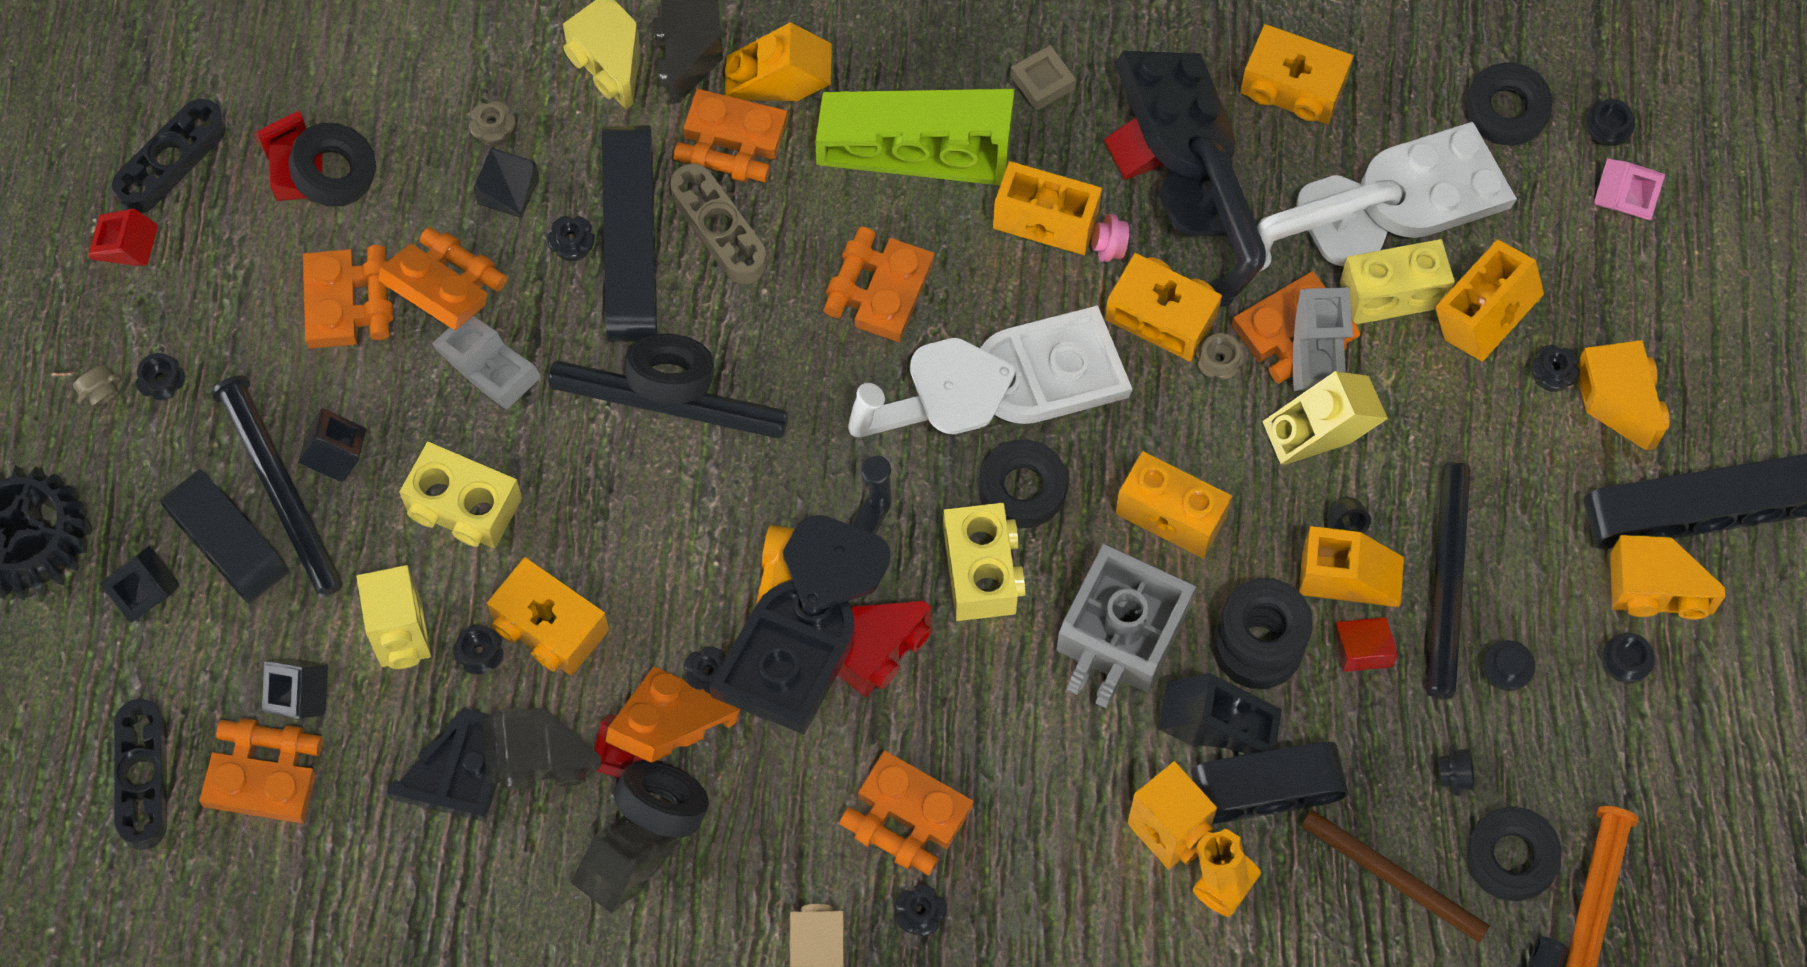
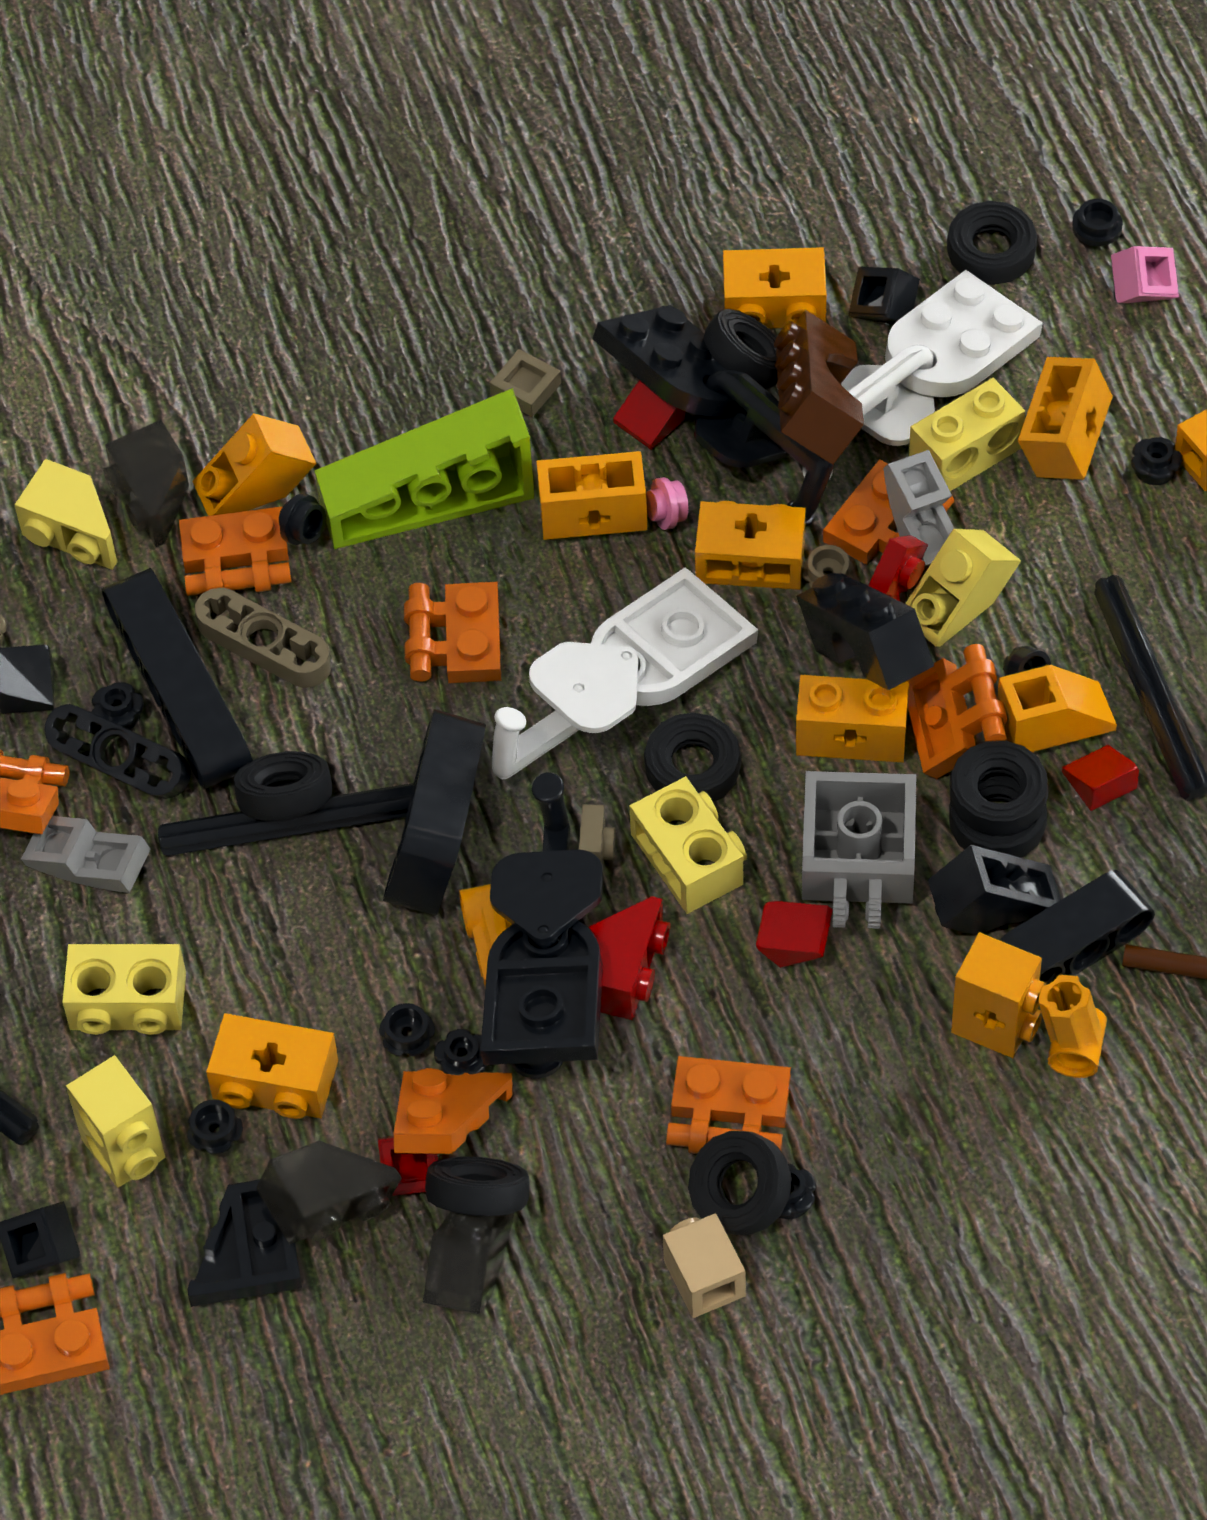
camera: 20 degrees left, 10 degrees down
none -> black beam [45,704,191,799]
none -> black plate [279,493,326,545]
none -> black plate [379,1003,435,1056]
none -> black beam [383,709,486,916]
none -> dark tan plate [579,804,616,868]
none -> black tyre [688,1131,792,1235]
none -> black tyre [703,309,778,389]
none -> red slope [756,901,833,968]
none -> reddish brown arch [774,310,864,465]
none -> black arch [796,573,934,690]
none -> black slope [848,267,920,325]
none -> red plate [868,535,928,602]
none -> orange plate [905,644,1007,779]

